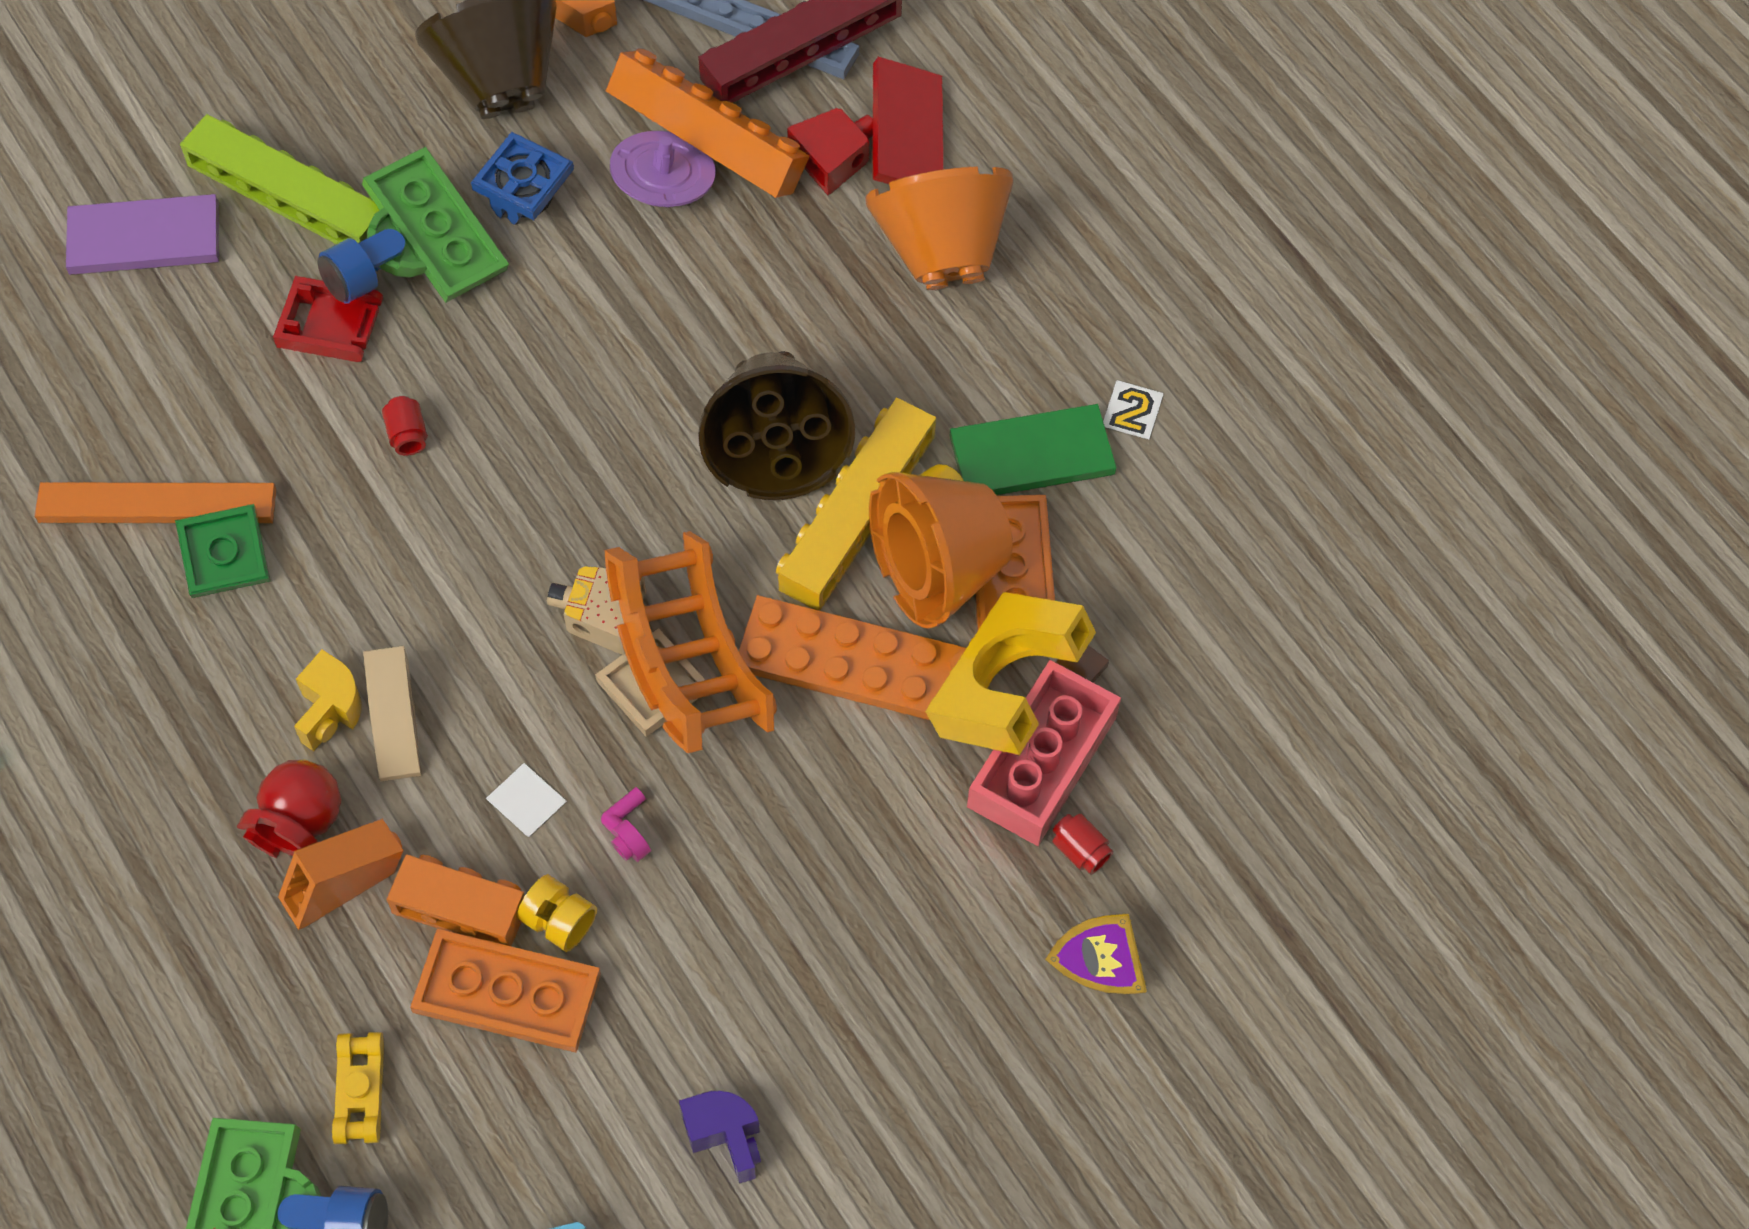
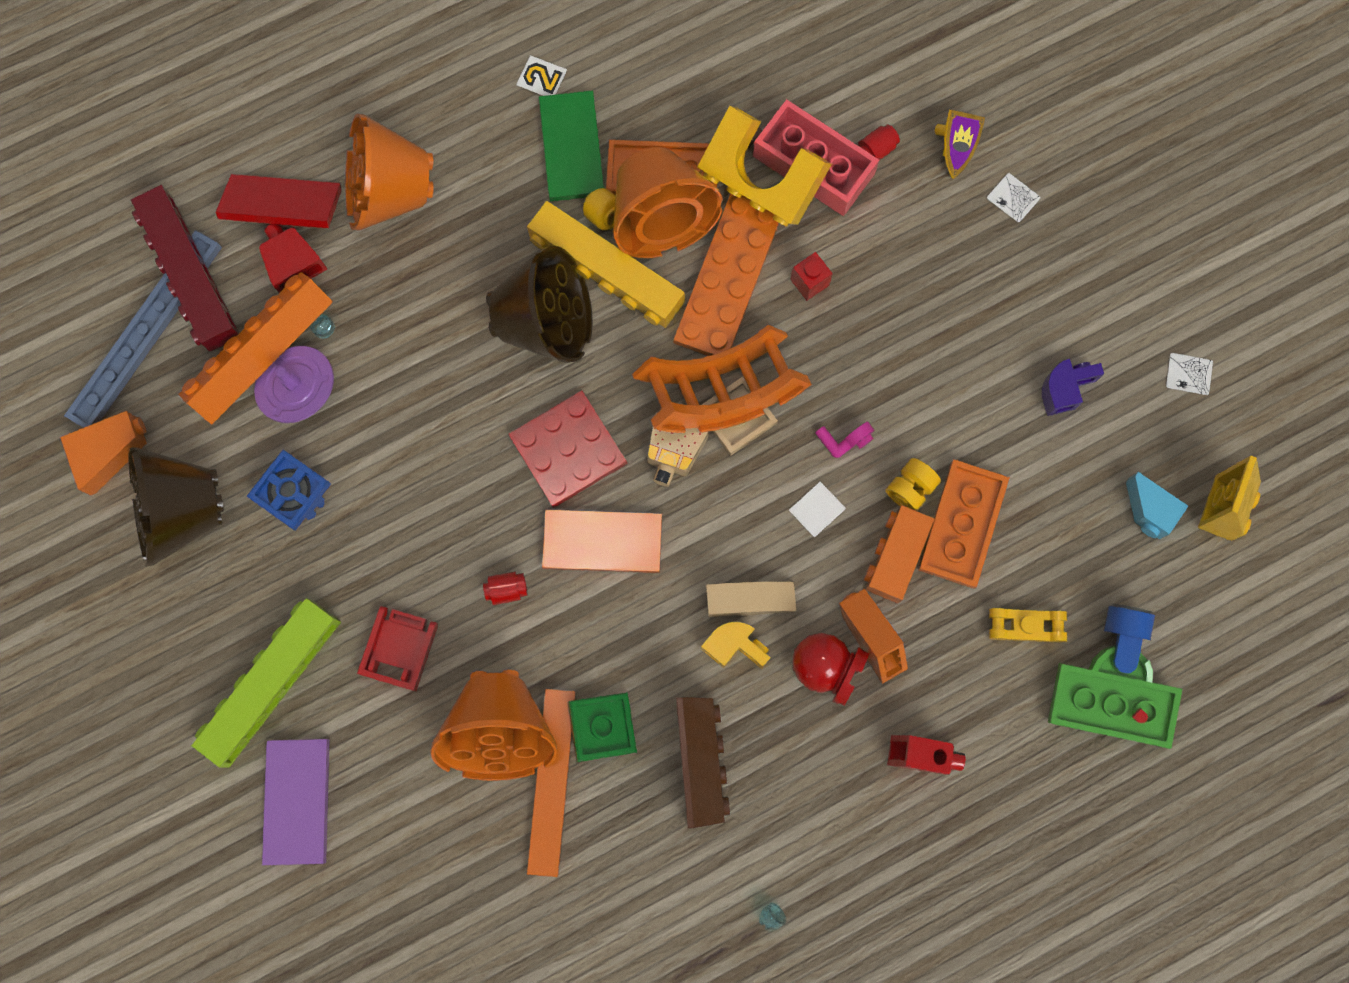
camera: 80 degrees left, 15 degrees up
bright green plate [317,147,509,303] -> none
none -> clear light blue hinge [310,314,335,339]
none -> orange cone [431,670,557,781]
none -> plate [508,390,627,508]
none -> tile [542,510,662,573]
none -> reddish brown slope [676,697,730,828]
none -> red brick [790,252,833,301]
none -> red torso [887,735,966,775]
none -> white sticker [987,173,1040,222]

